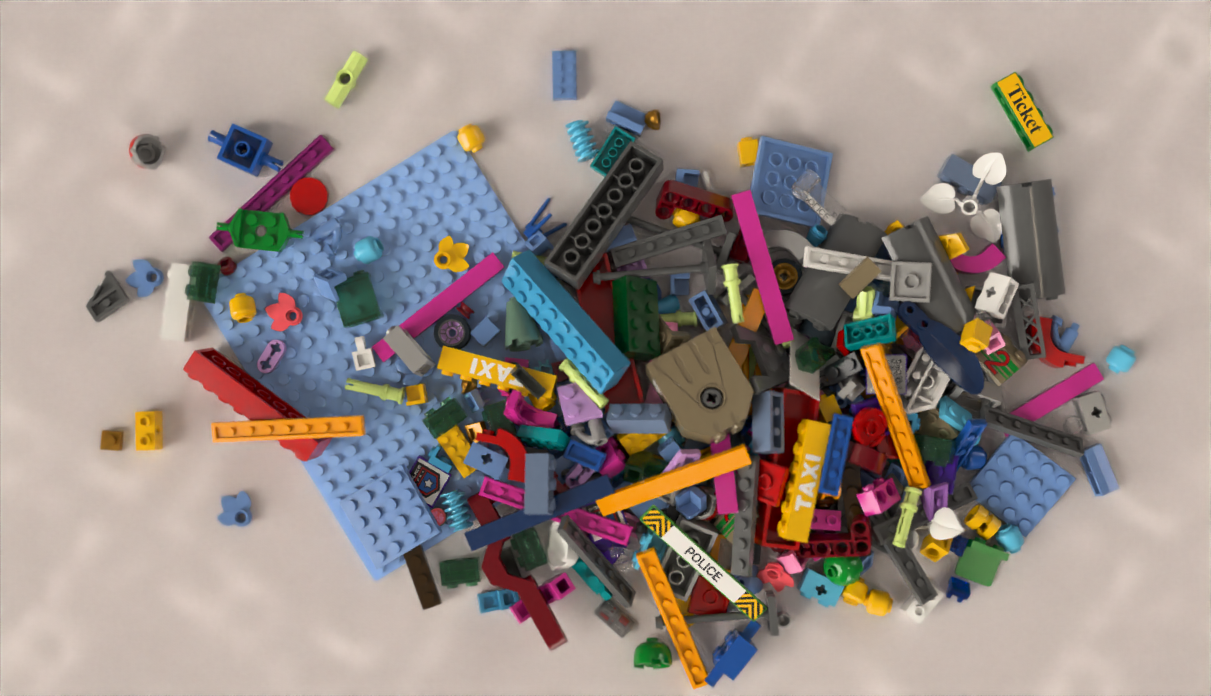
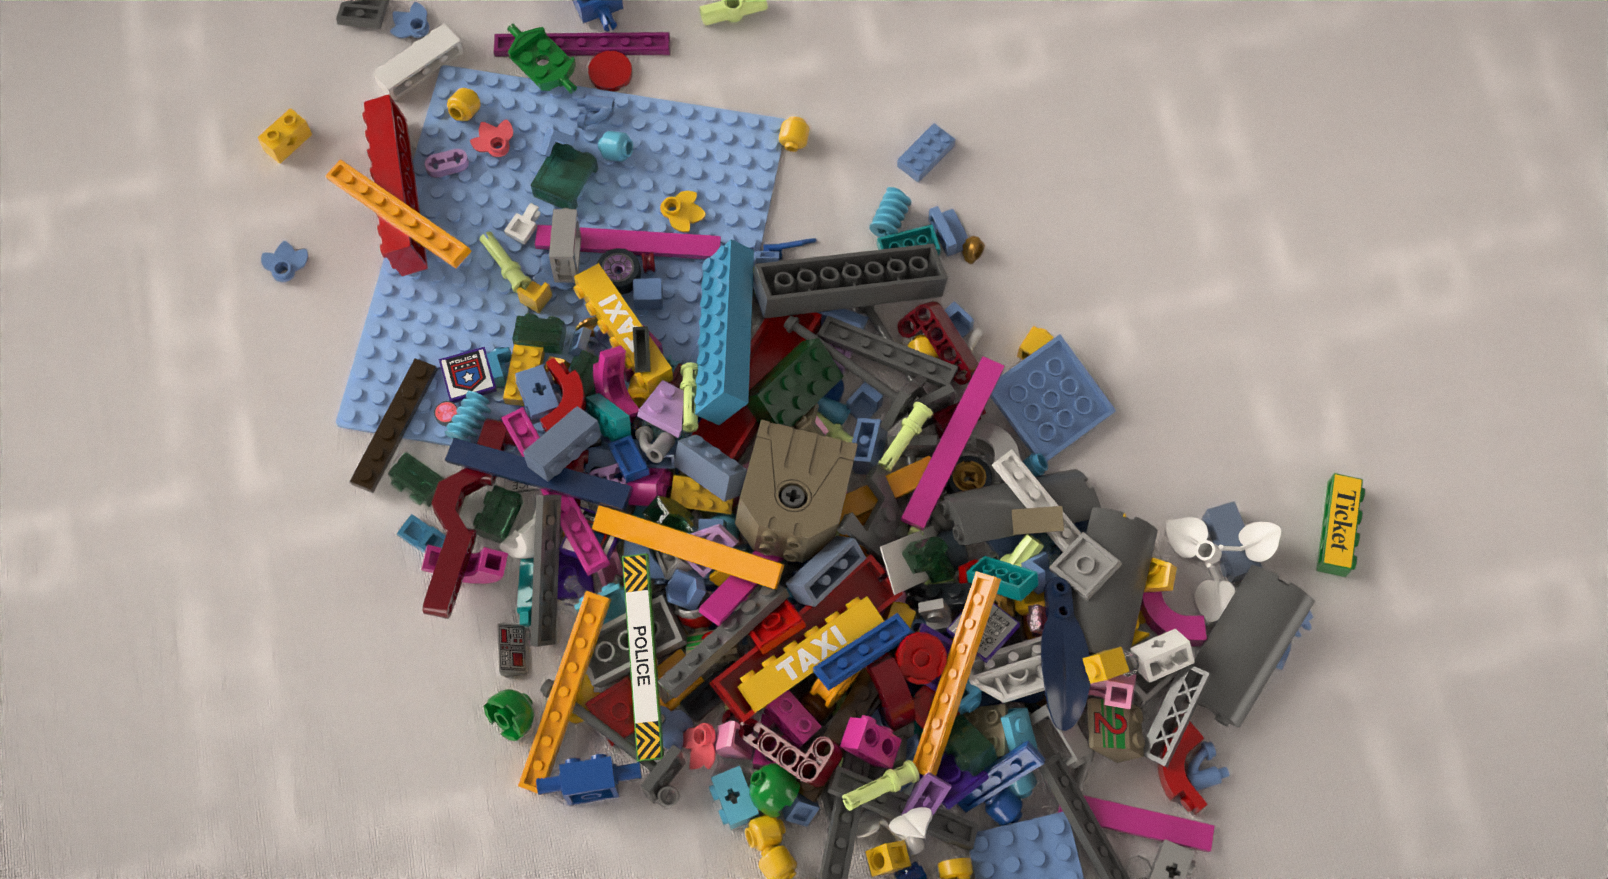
camera: 45 degrees right, 20 degrees down
pearl gold plate [100,430,124,451] -> none
clear green brick [185,261,221,304] -> none
dark red bush [217,256,237,276] -> none
medium blue plate [339,464,442,569] -> none
pearl dark grey piece [501,546,522,577] -> none
sand green cone [505,297,543,352] -> none
clear door [791,169,846,227] -> none
medium azure head [1106,344,1136,374] -> none

